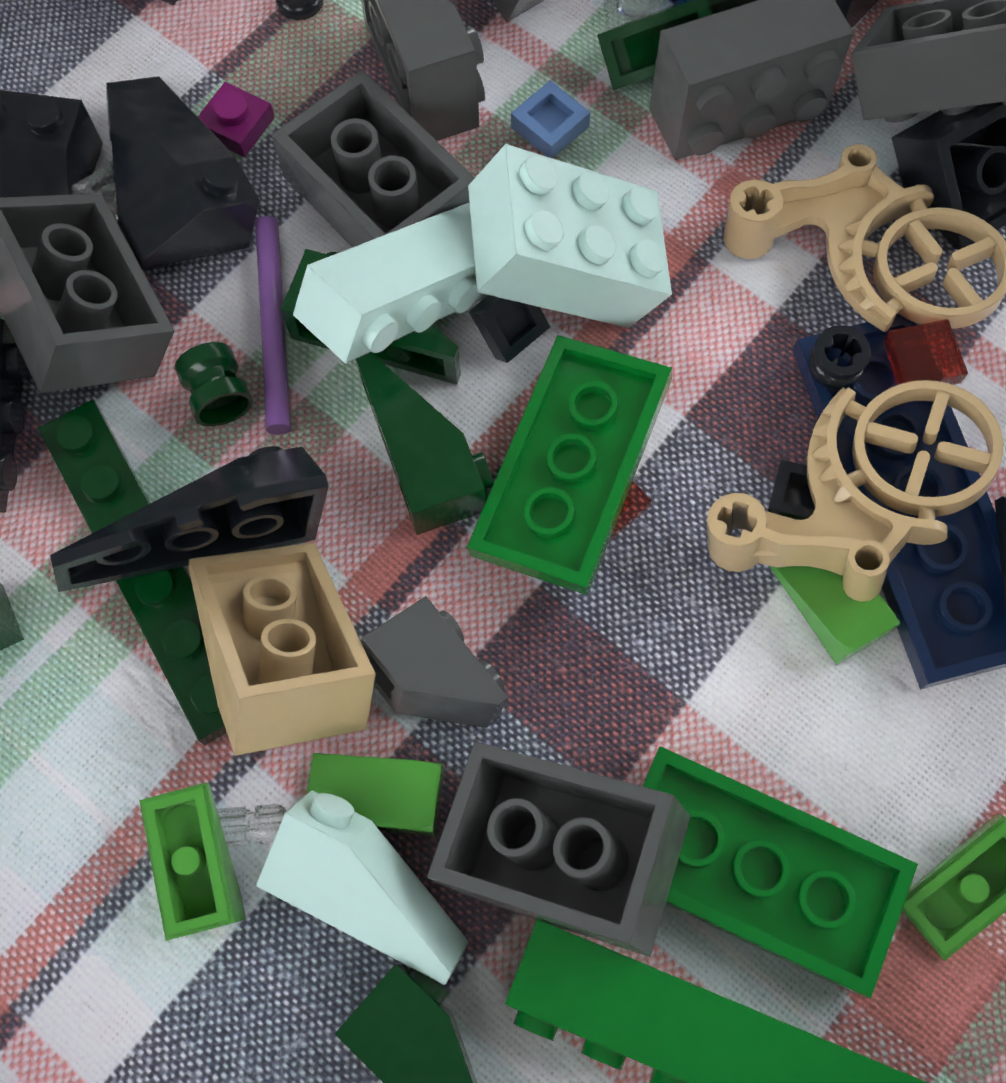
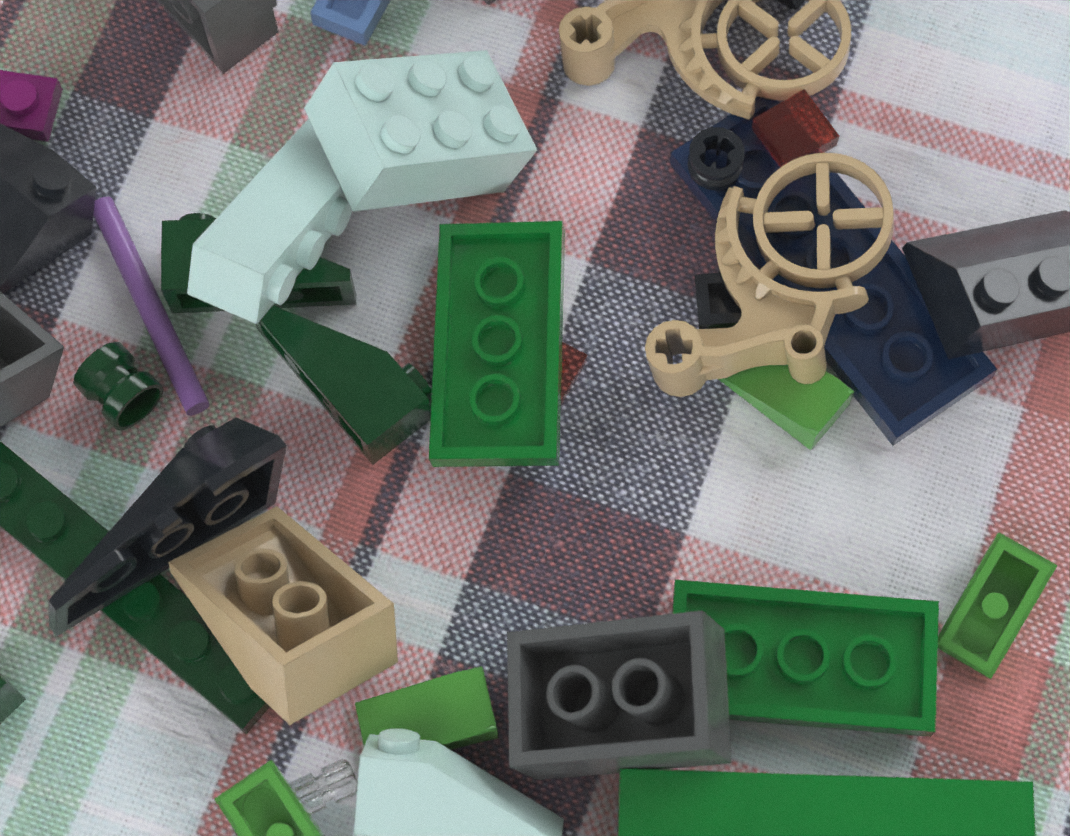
camera: 20 degrees left, 0 degrees up
dark grey brick [271,70,475,247] -> none
dark grey slope [361,596,508,728] -> none
black plate [468,295,550,363] -> none

